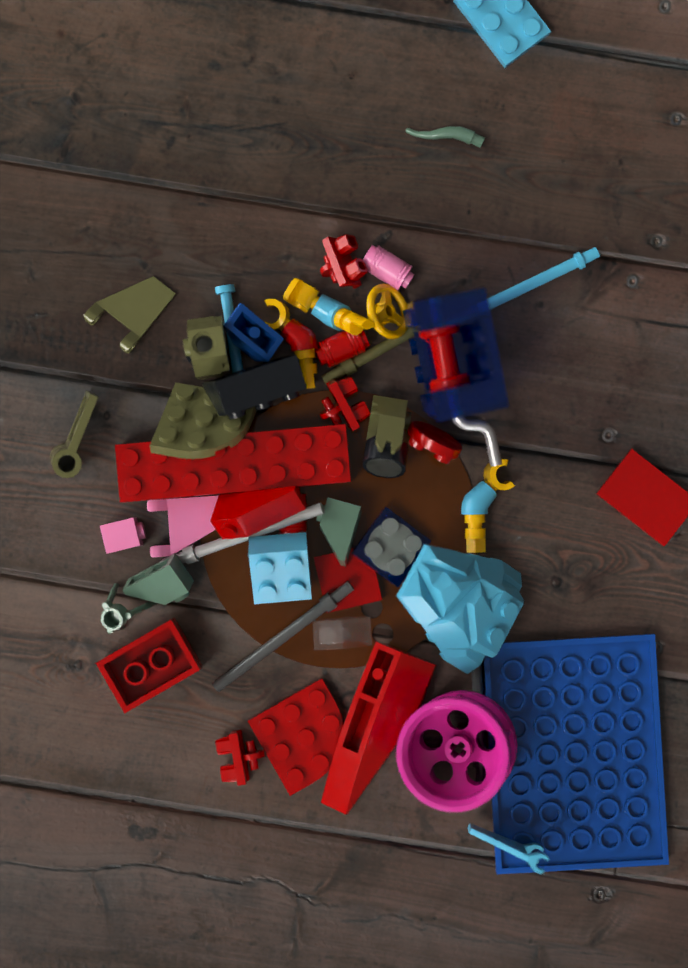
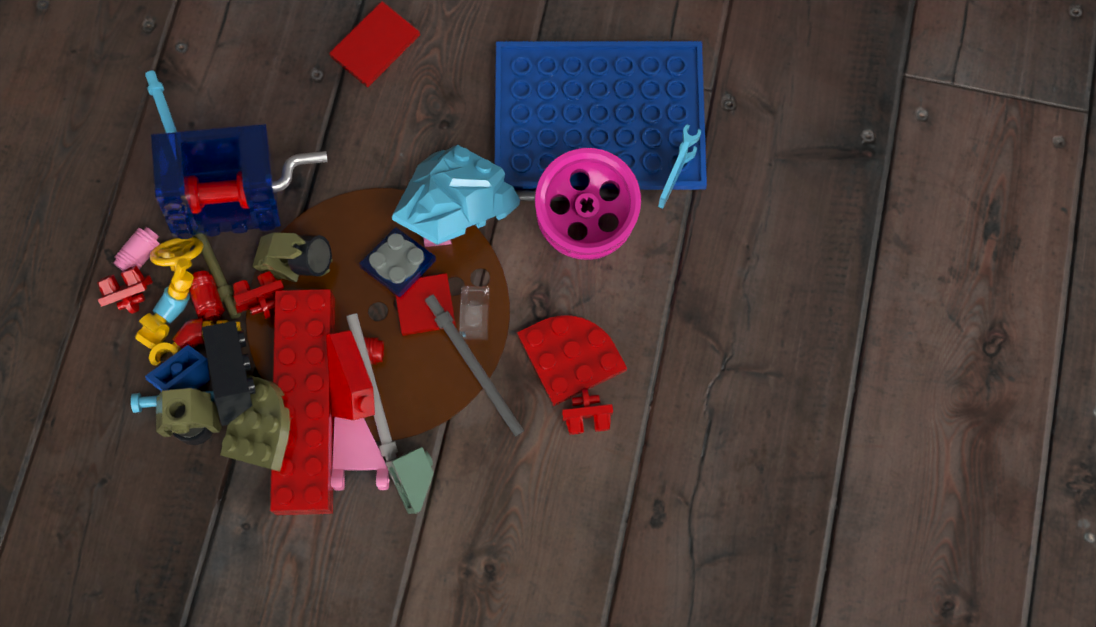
camera: 85 degrees left, 15 degrees down
olive piece [50,390,98,478] -> none
olive flag [84,276,176,354] -> none
red brick [96,617,203,714] -> none
bright pink brick [100,517,146,554] -> none
sand green plant [101,583,158,634] -> none
medium azure brick [248,532,312,604] -> none
sand green slope [316,498,362,567] -> none
red wedge [321,641,437,815] -> none
sand green animal [406,126,485,148] -> none
red tile [407,421,463,464] -> none
piece [461,459,515,553] -> none

